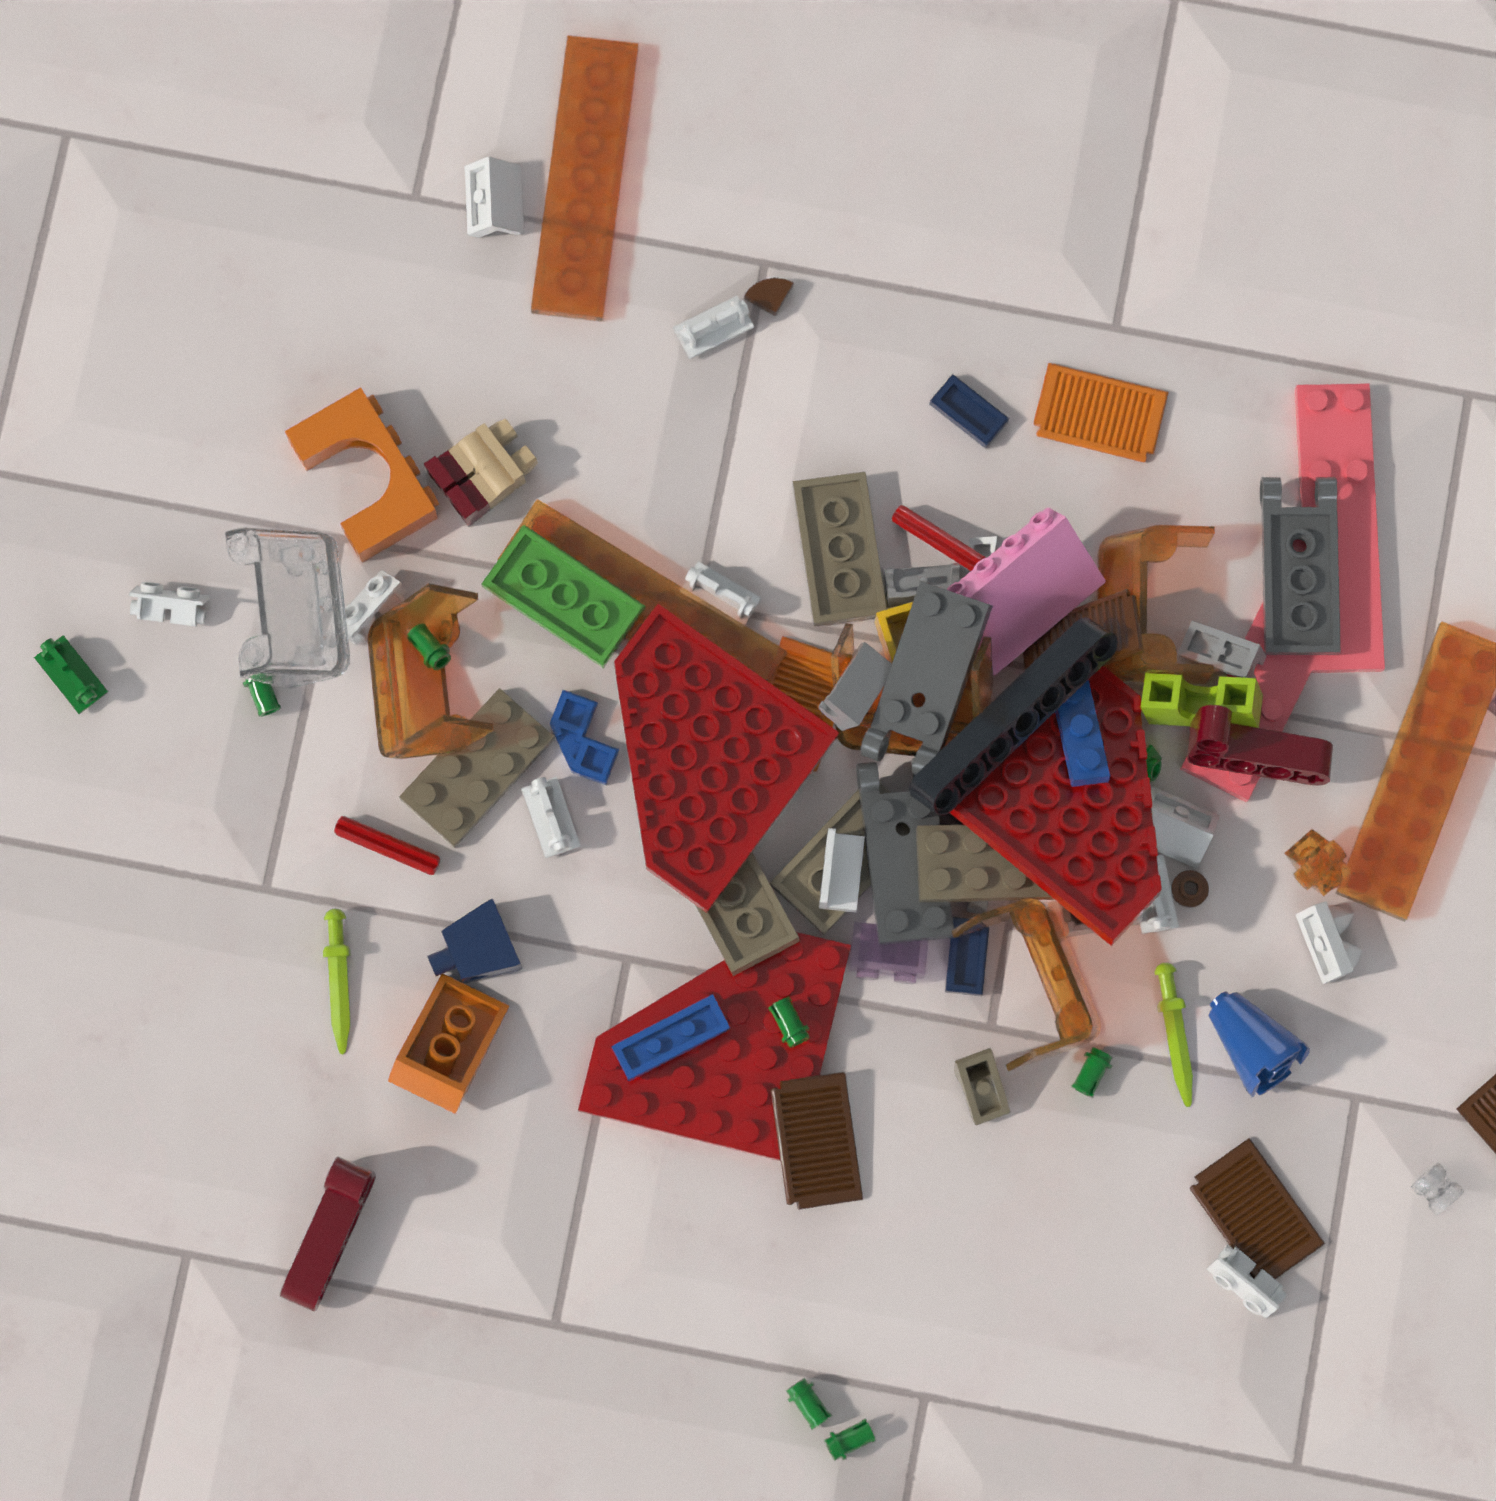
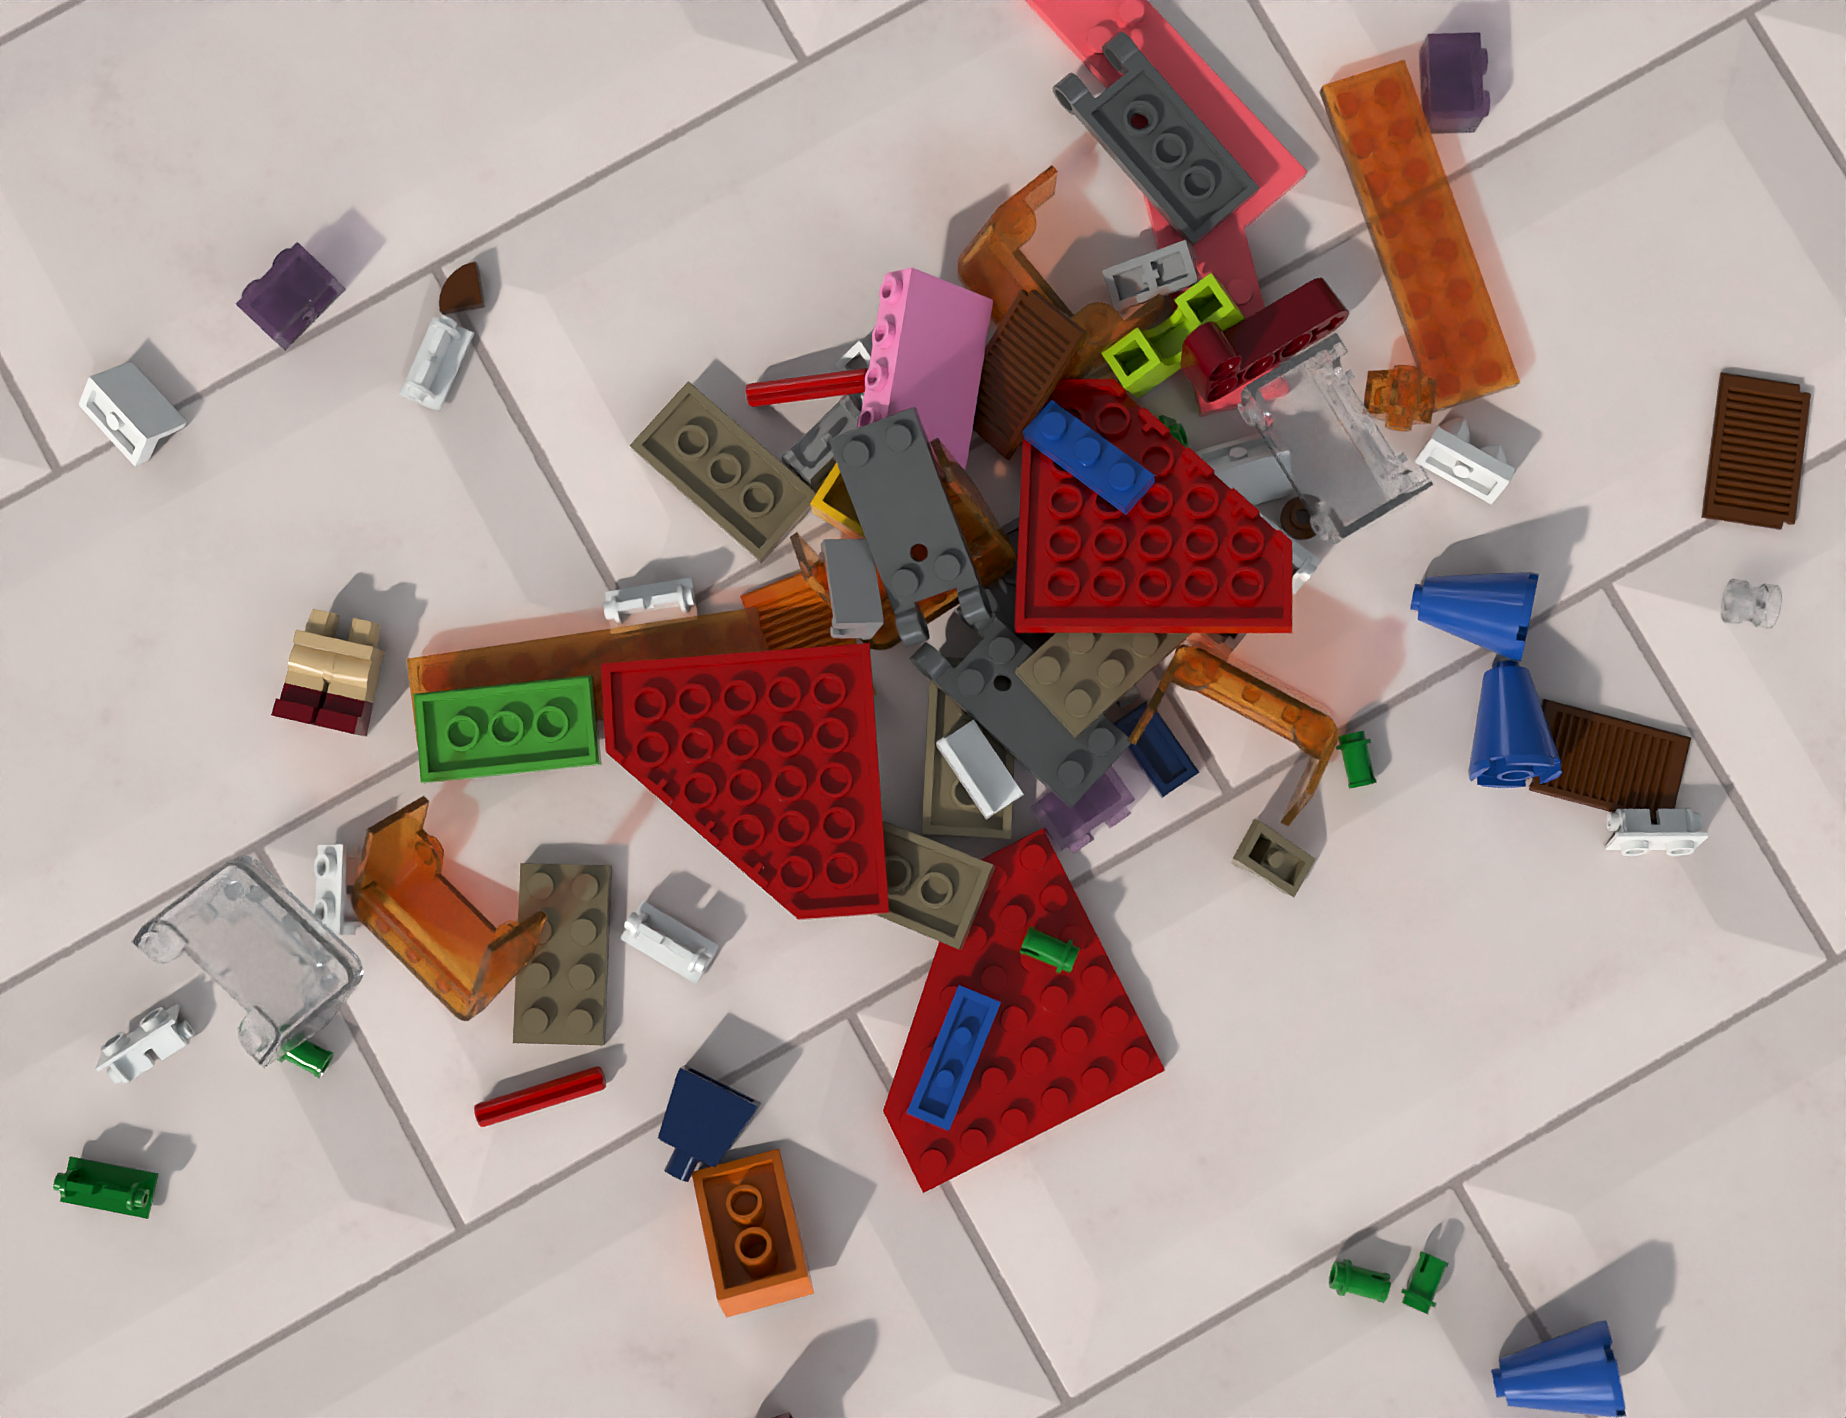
camera: 30 degrees left, 5 degrees up
orange arch [284,387,439,562] -> none
lime sword [323,908,351,1054] -> none
green pin [407,623,451,670] -> none
clear orange plate [531,35,639,322] -> none
blue tile [550,690,619,785] -> none
reddish brown window [771,1072,863,1210] -> none
black beam [909,617,1118,816] -> none
dark blue tile [929,374,1010,449] -> none
orange window [1033,363,1169,463] -> none
lime sword [1154,962,1193,1107] -> none
none -> clear purple brick [236,242,346,351]
none -> clear windscreen [1238,333,1434,544]
none -> blue cone [1468,660,1562,788]

